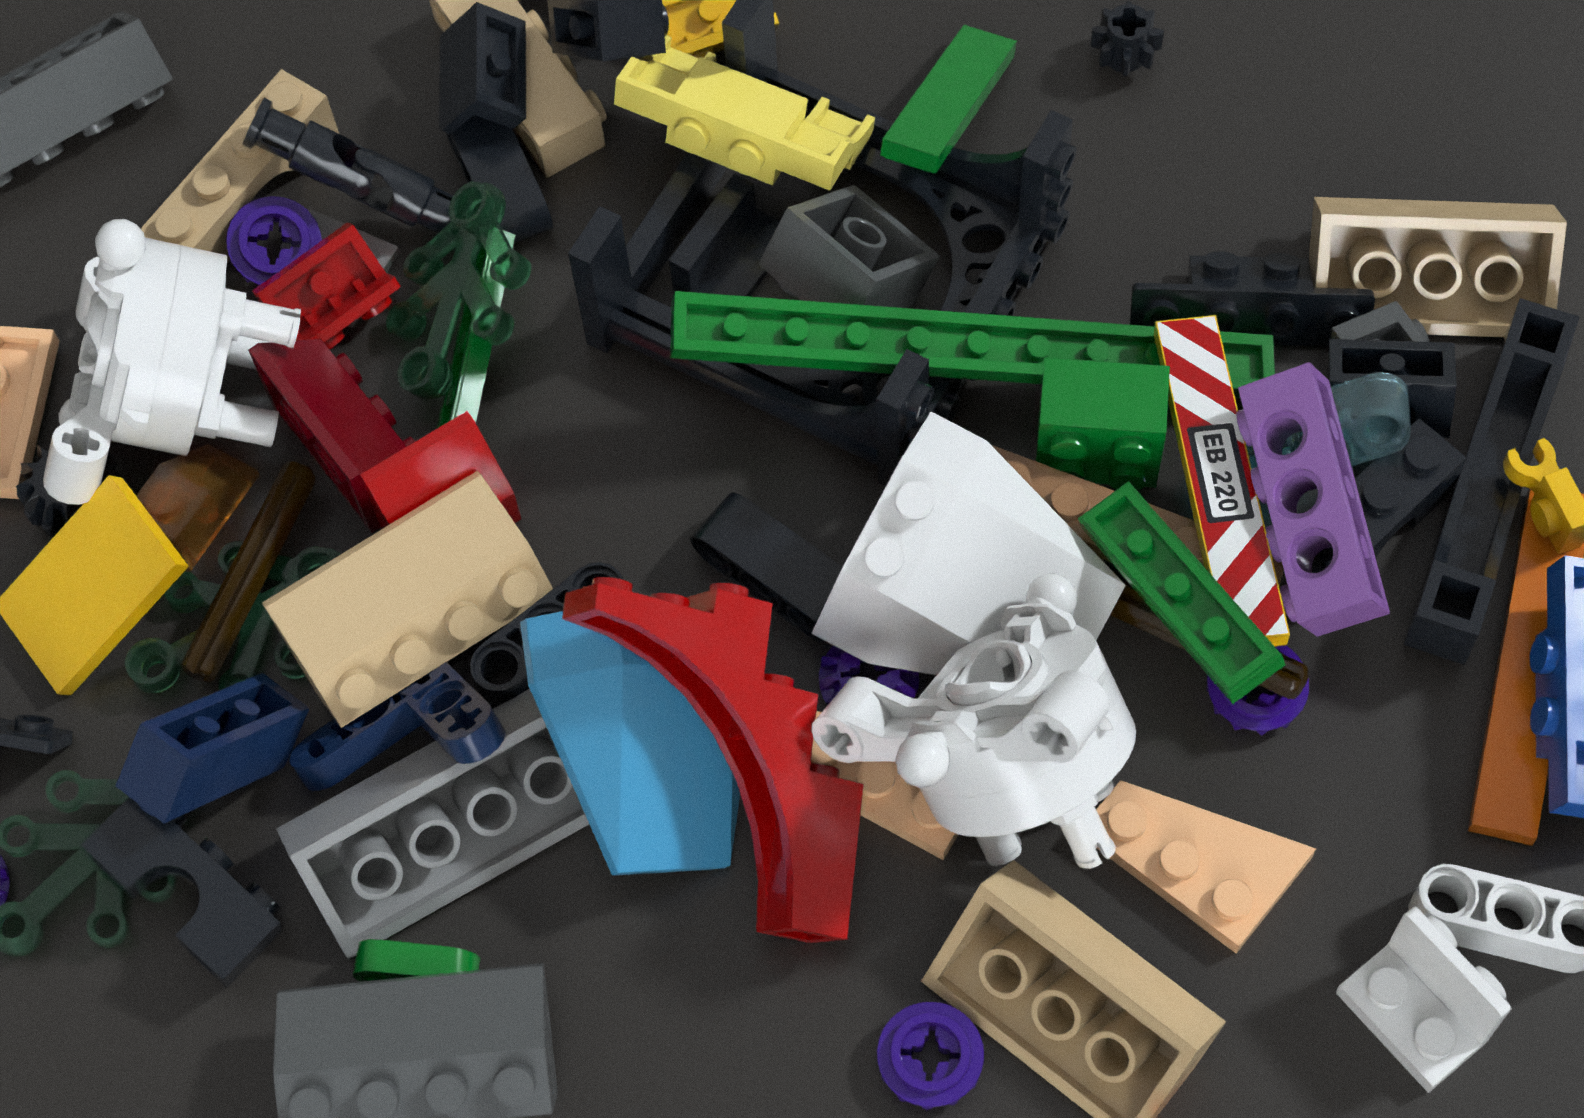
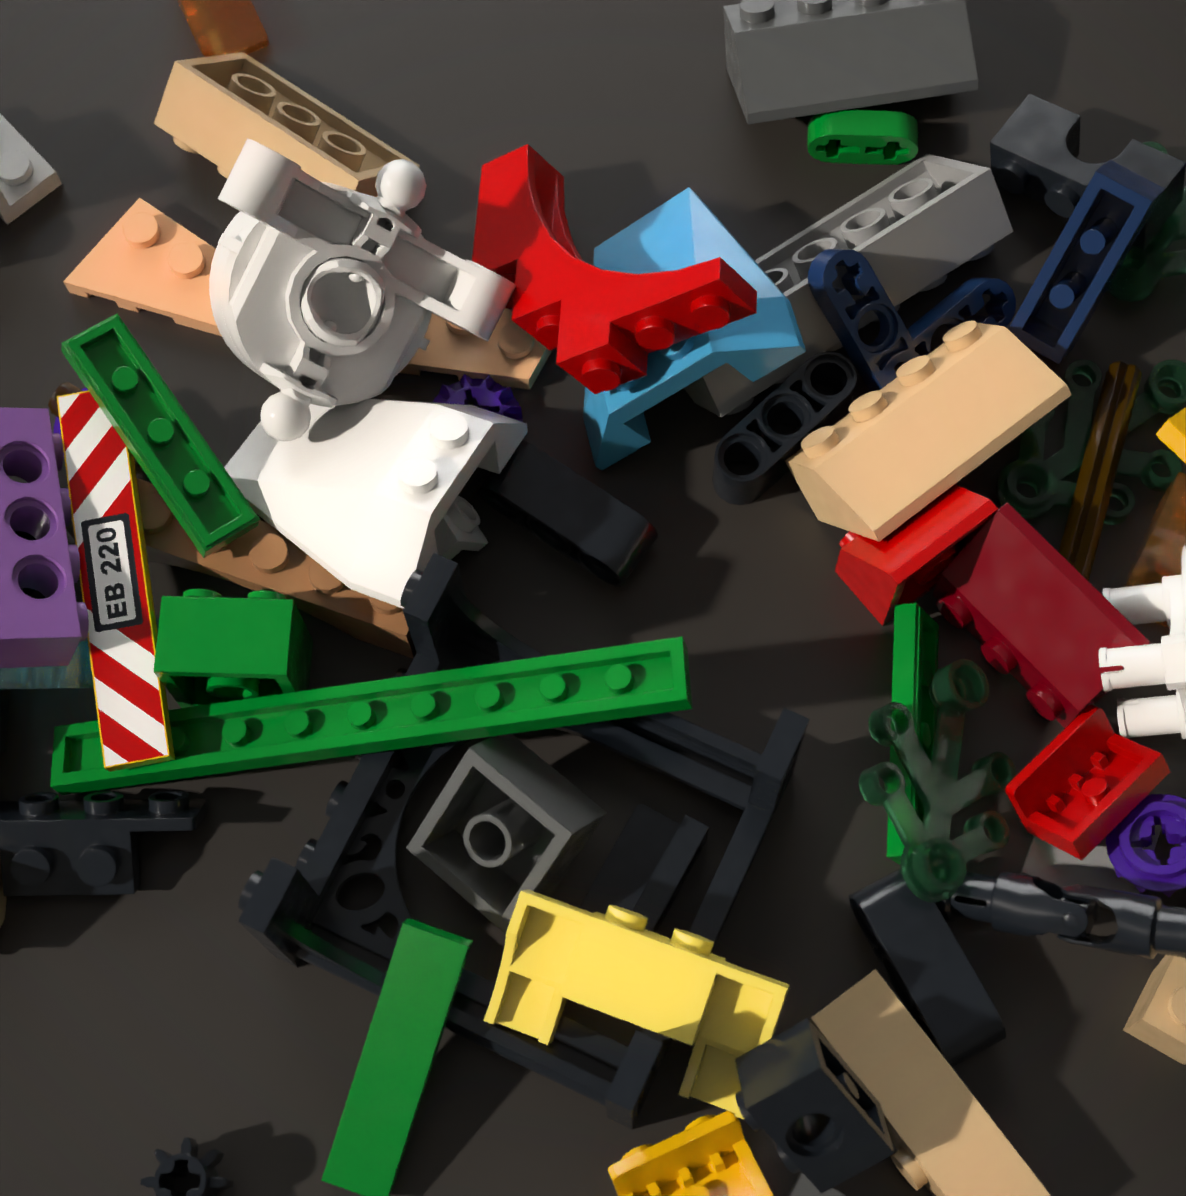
camera: 175 degrees right, 5 degrees up
black panel [439,2,526,134] -> none
dark purple gear [877,1002,984,1110] -> none

